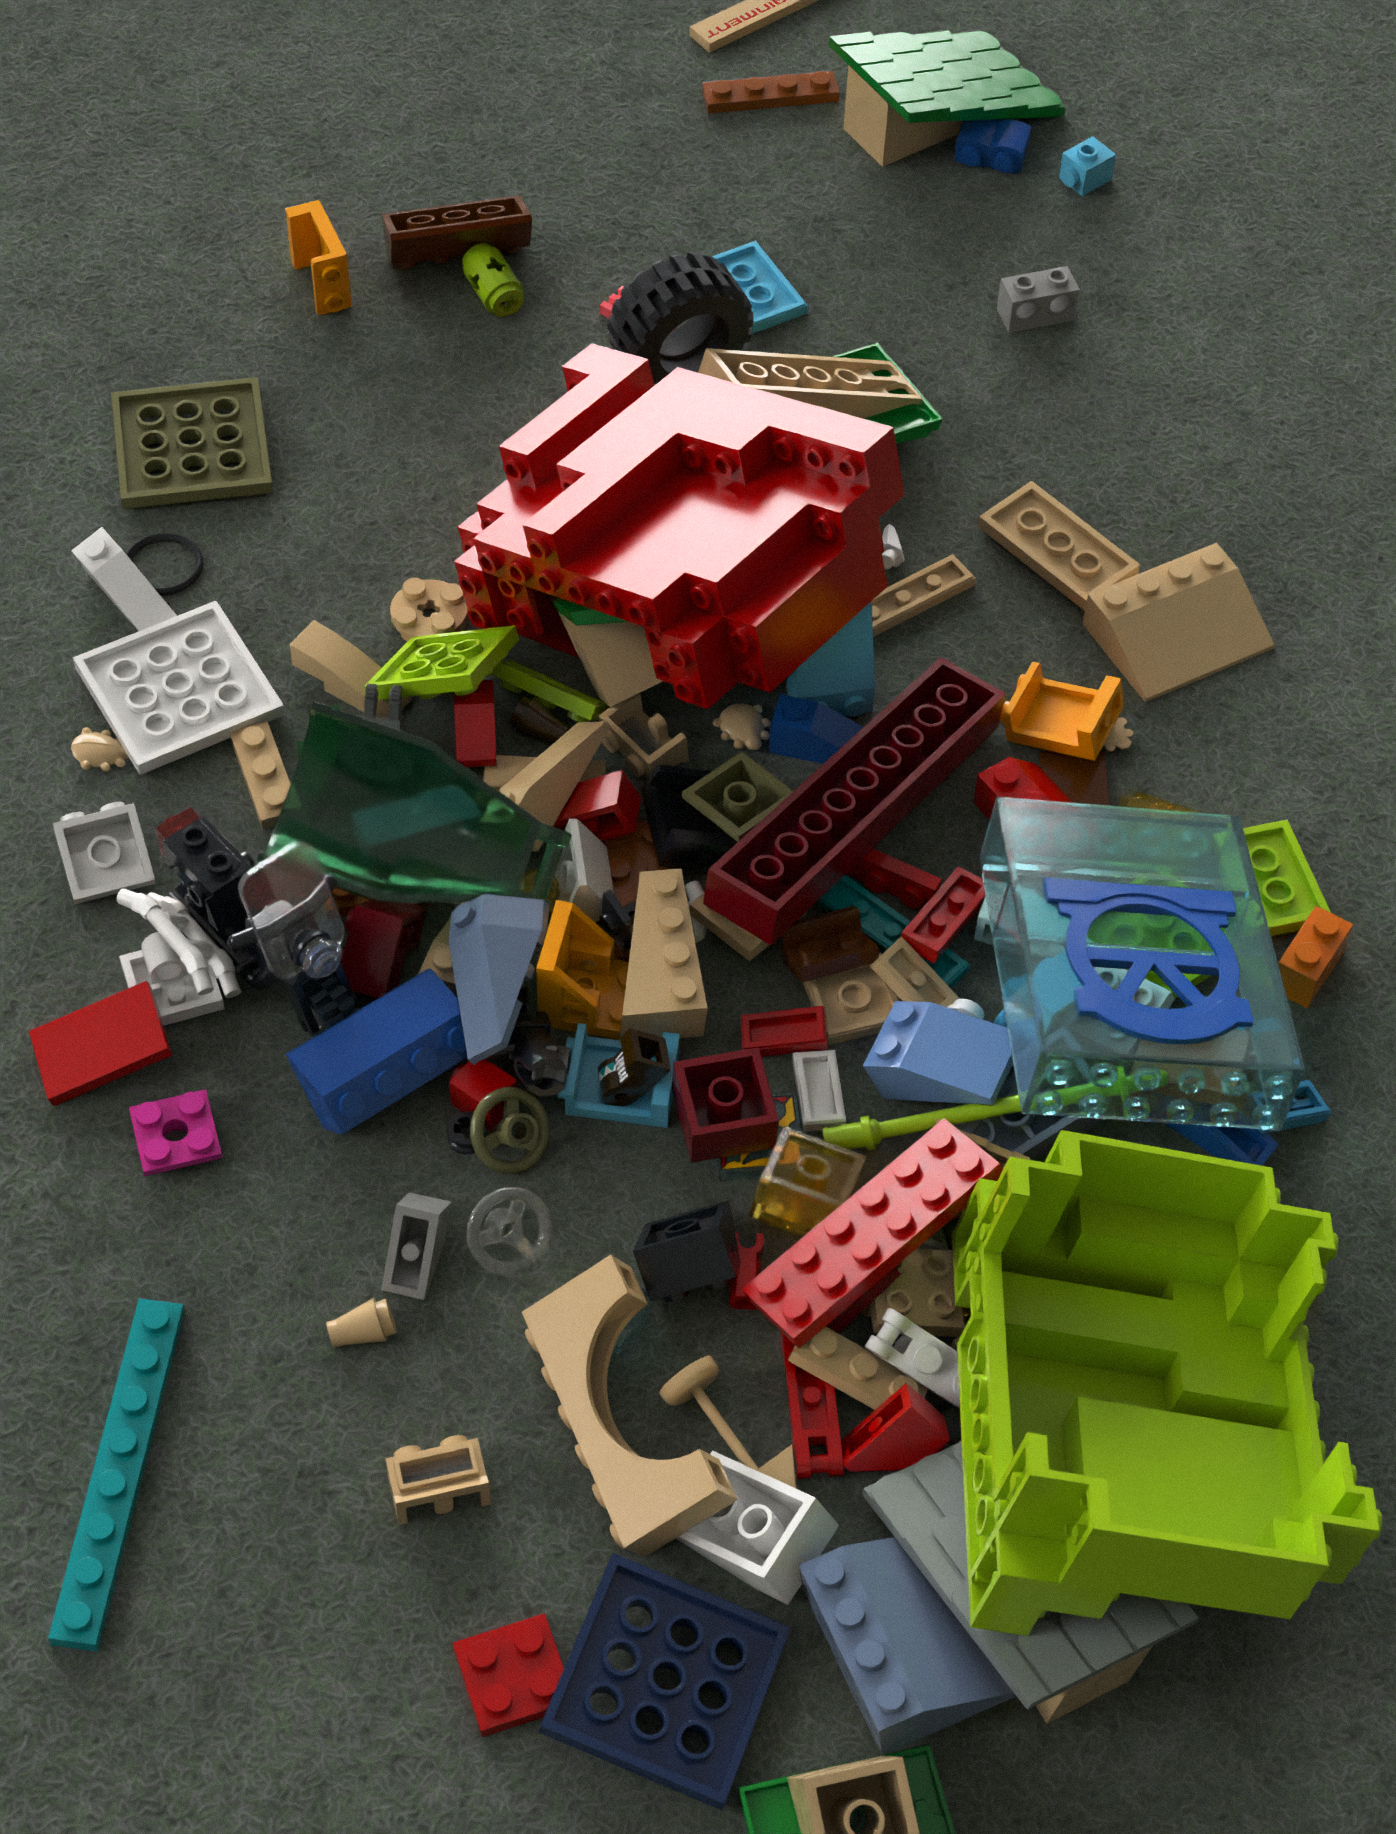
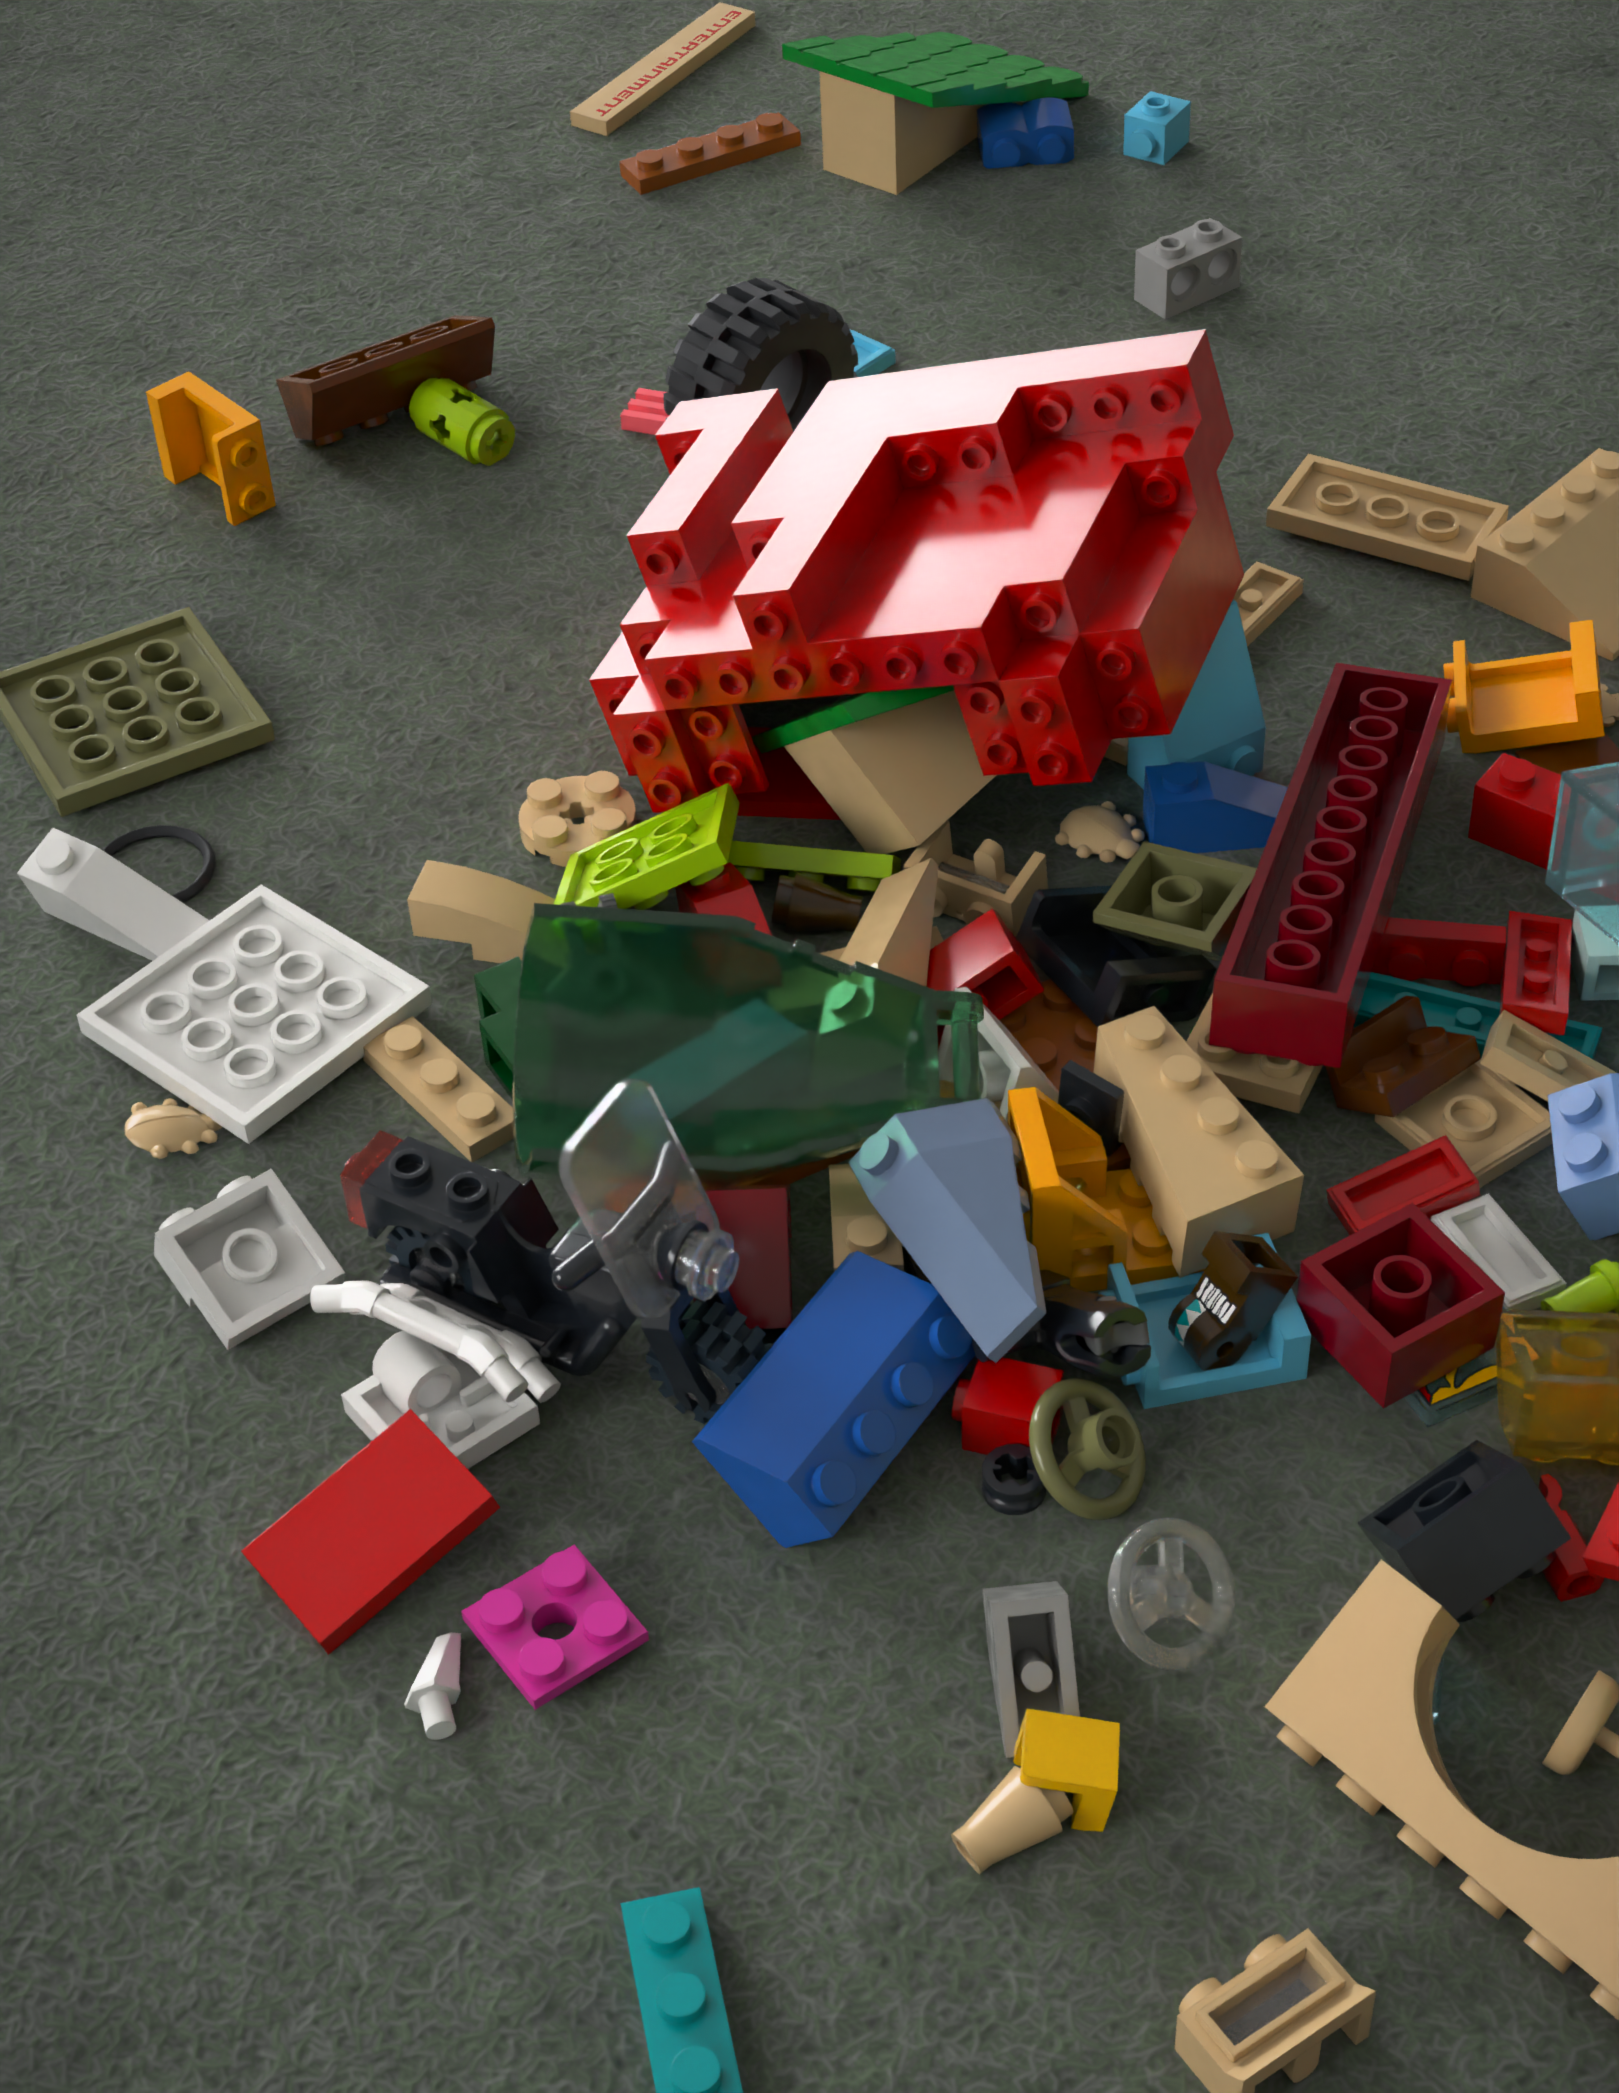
camera: 15 degrees left, 10 degrees down
none -> white bar [404,1632,461,1740]
none -> yellow panel [1014,1708,1120,1832]

